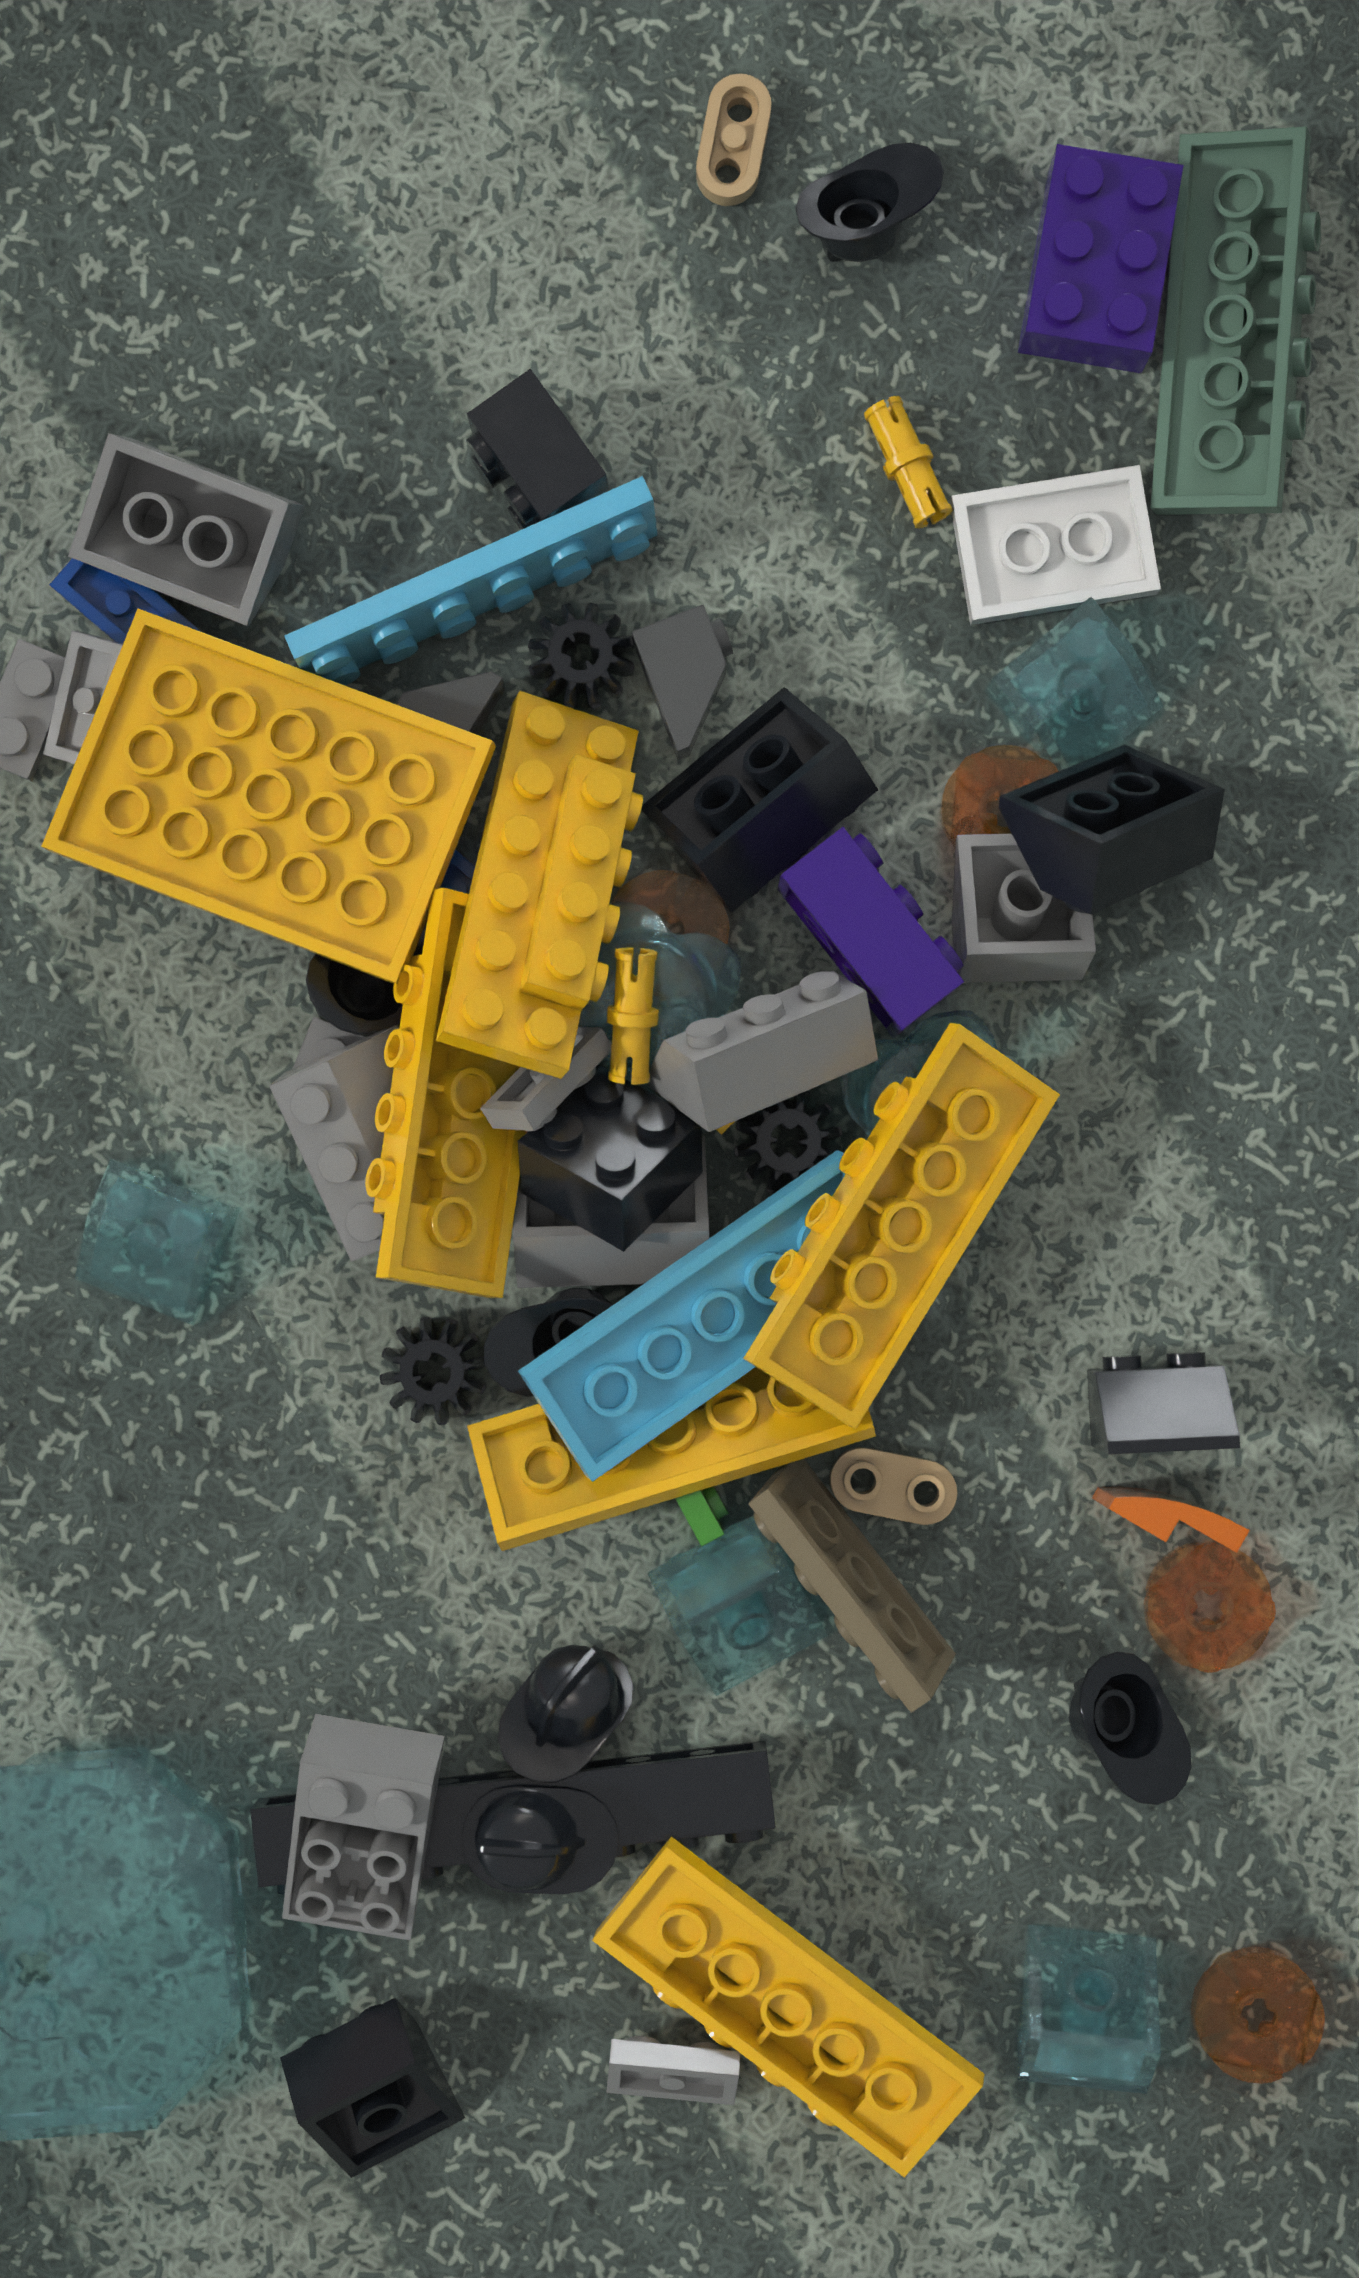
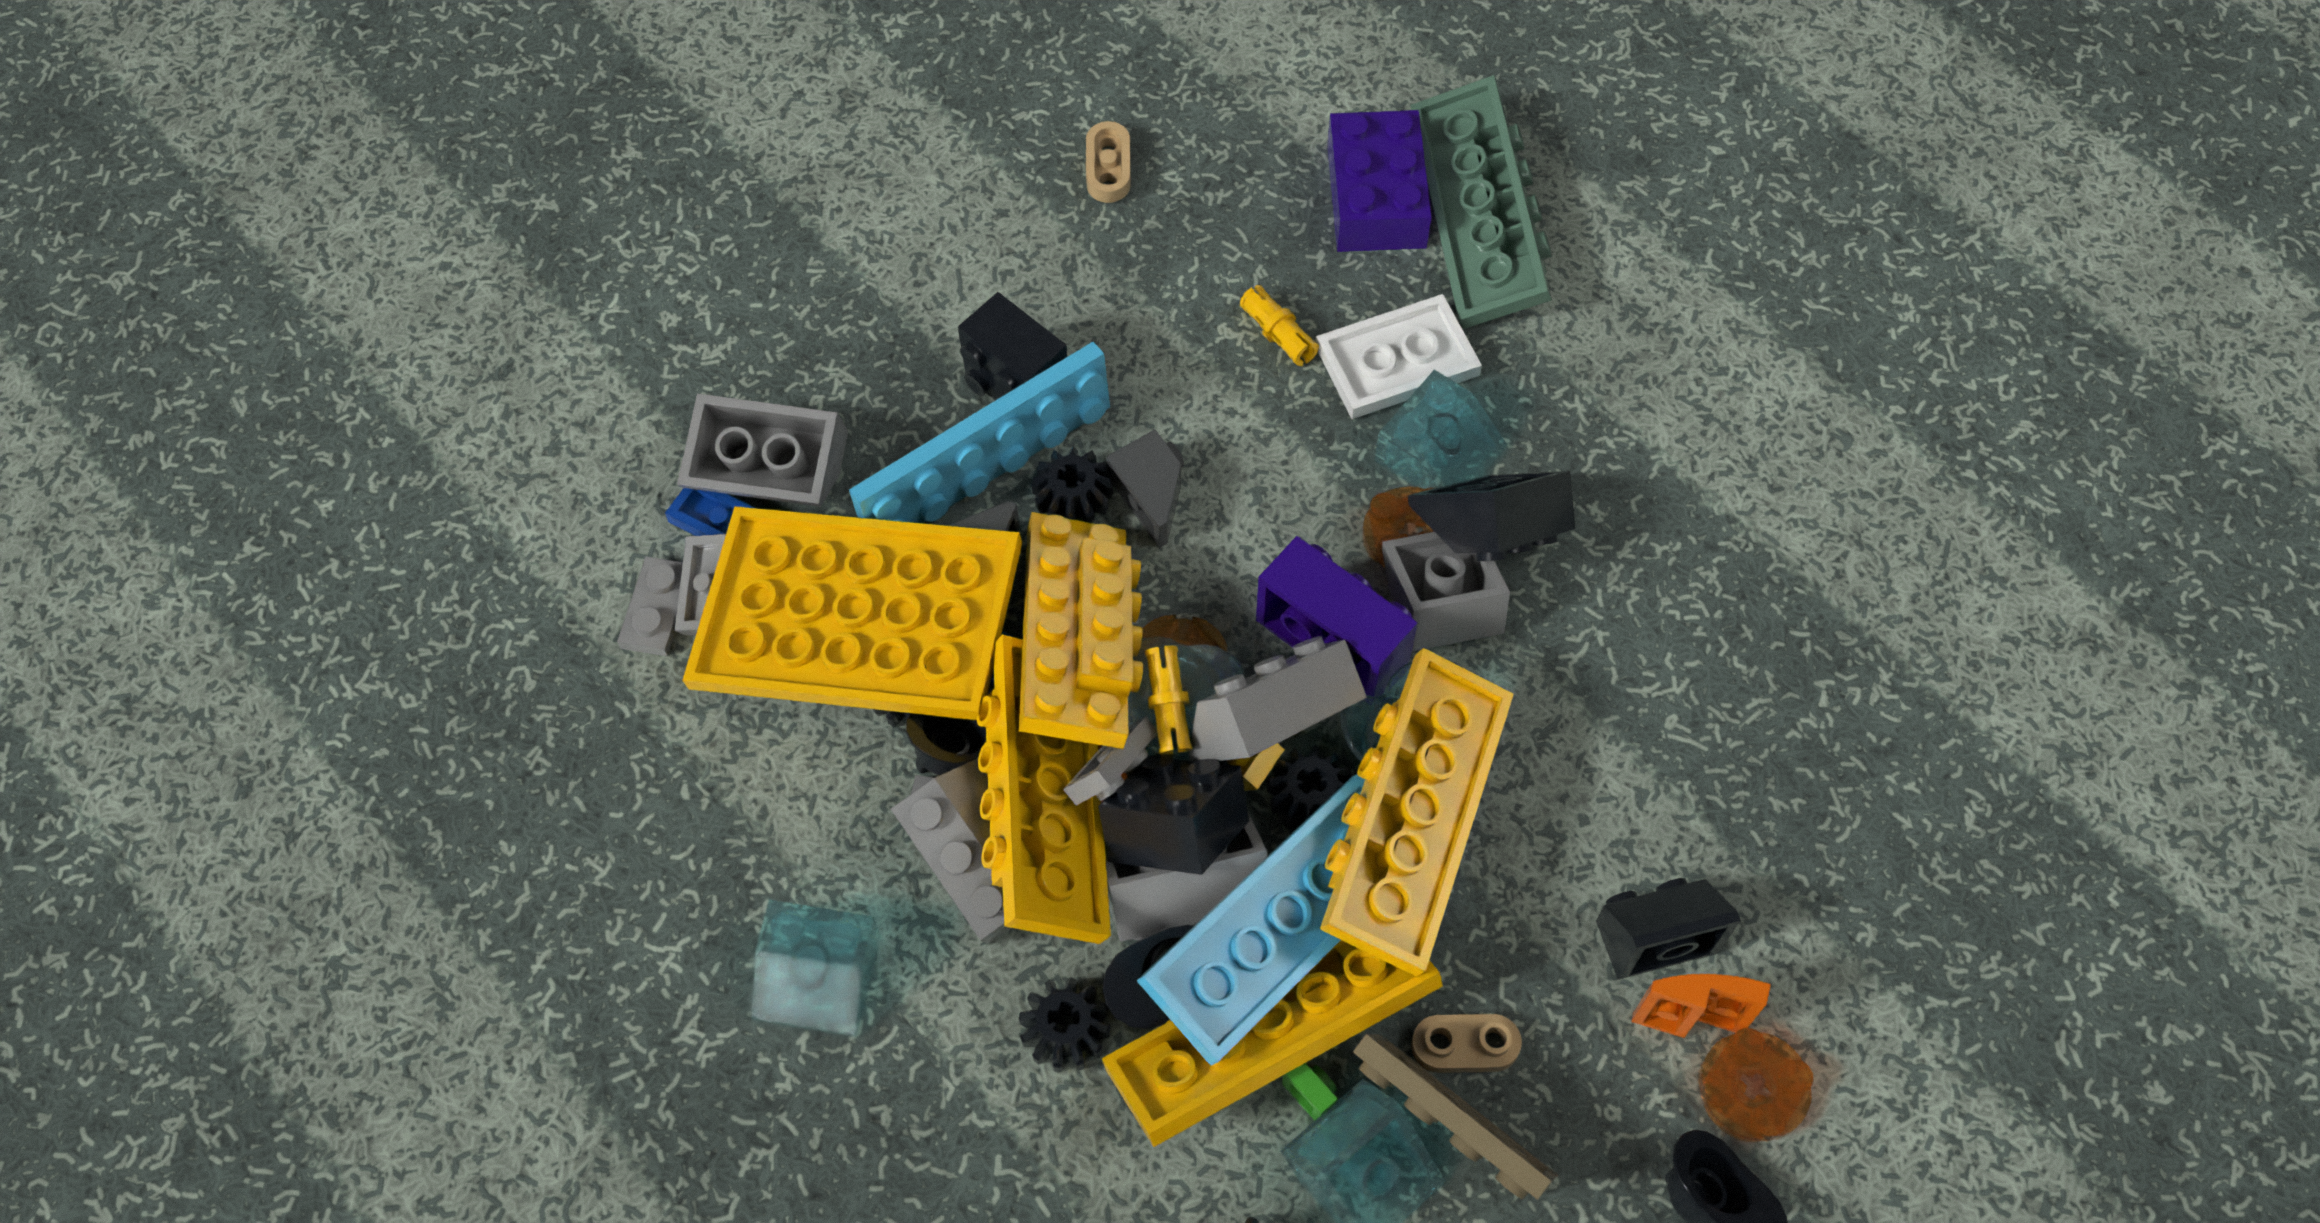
camera: 15 degrees left, 25 degrees down
black slope [641,687,878,913] -> none
black piece [796,143,944,262] -> none

